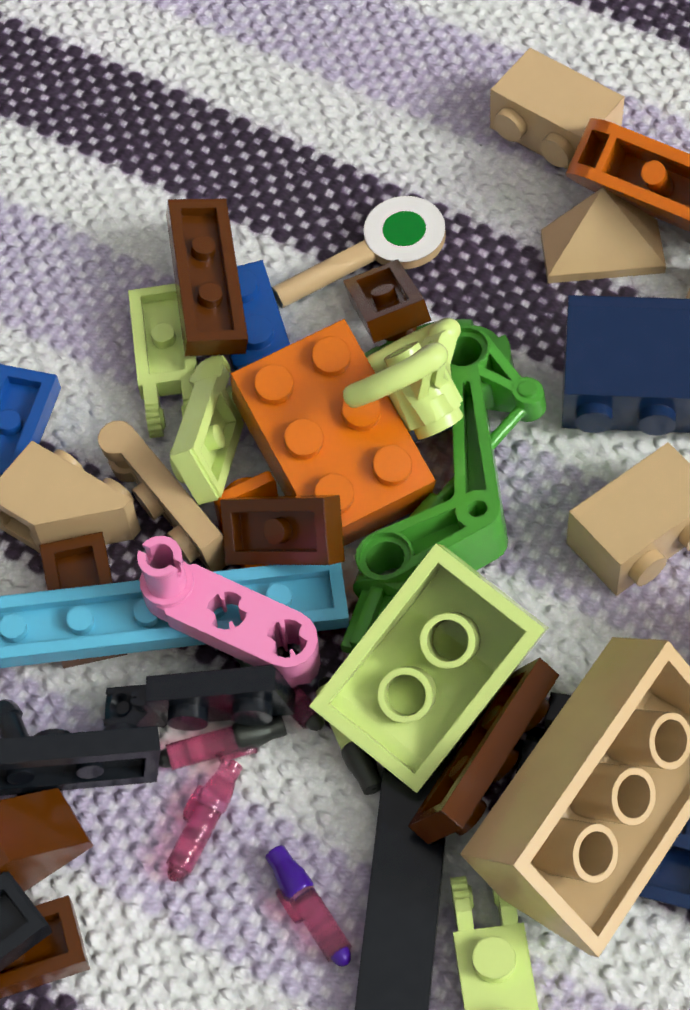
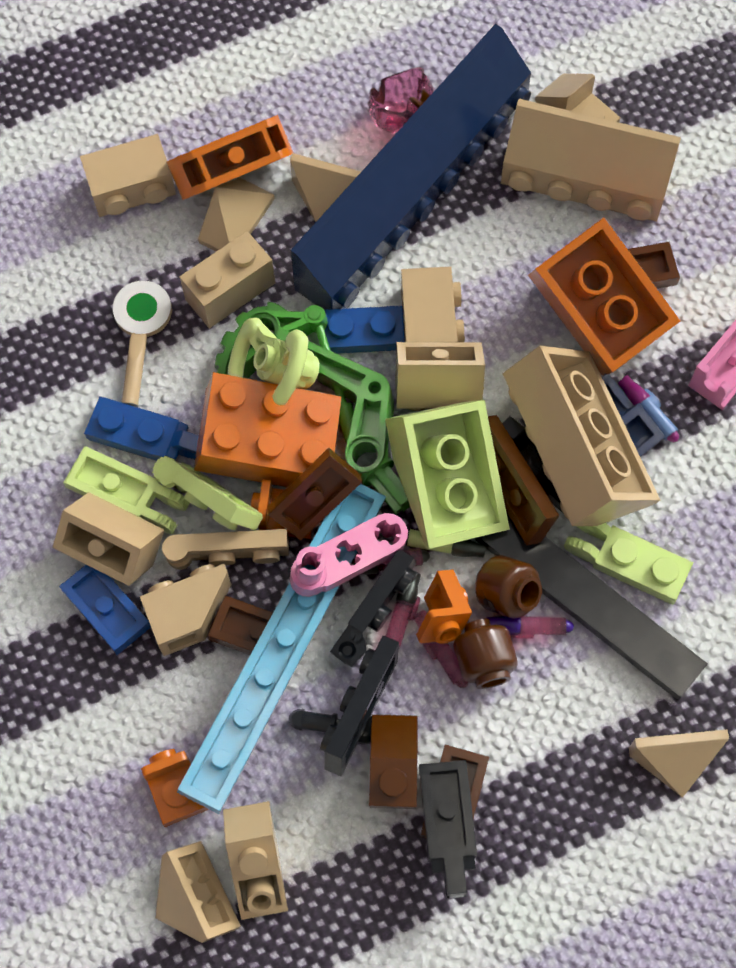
camera: 60 degrees left, 10 degrees up
reddish brown plate [166,198,248,356] -> none
reddish brown plate [343,259,432,343] -> none
none -> tan brick [52,492,164,586]
none -> tan brick [180,231,275,329]
none -> blue plate [324,306,405,354]
none -> tan brick [395,342,485,411]
none -> orange bracket [416,569,472,644]
none -> reddish brown head [453,618,518,689]
none -> reddish brown head [475,555,542,619]

